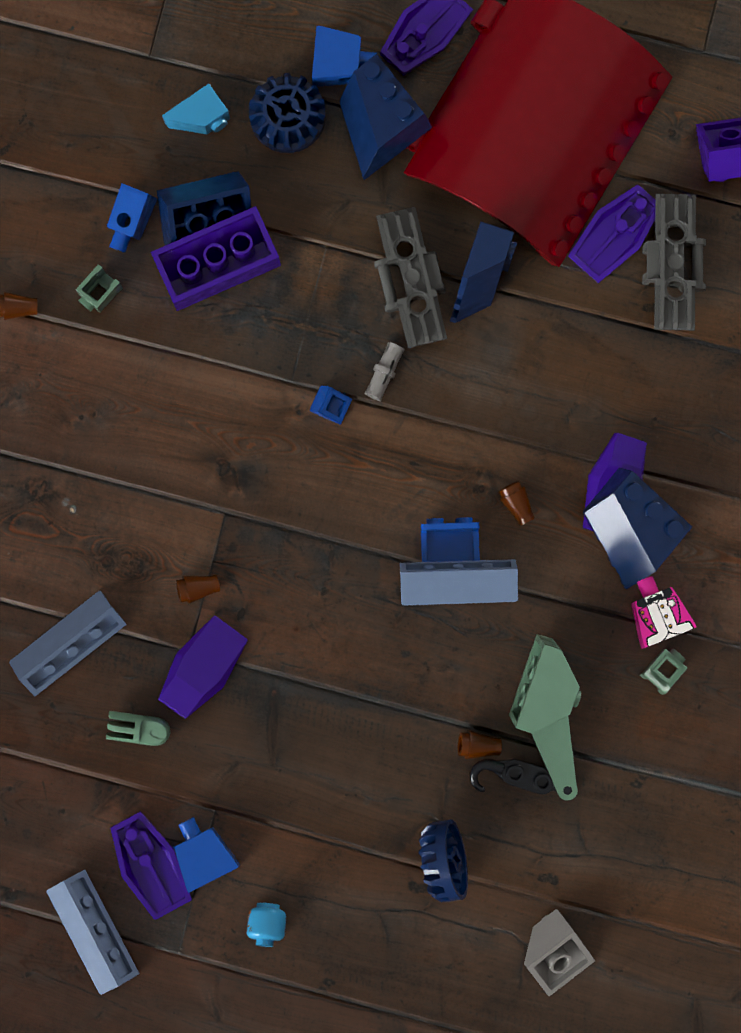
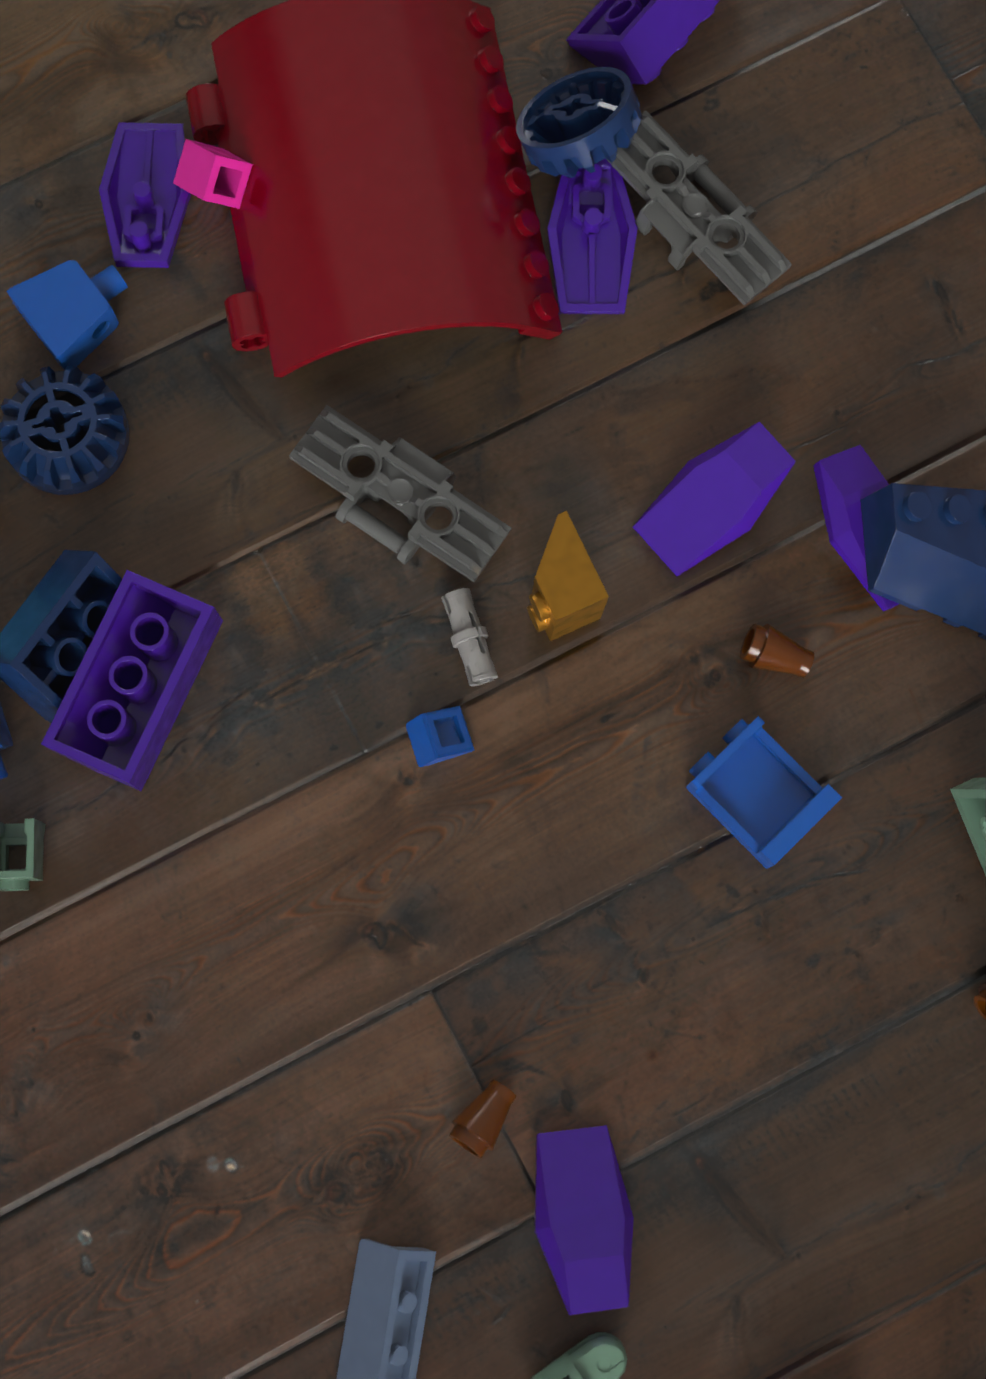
camera: 50 degrees left, 5 degrees down
dark blue wedge [339,54,432,180] -> none
sand blue panel [400,559,518,605] -> none
dark blue wedge [450,222,517,323] -> none
none -> dark pink brick [173,139,253,209]
none -> dark blue gear [516,67,642,178]
none -> pearl gold slope [527,511,609,641]
none -> dark purple piece [633,422,796,577]

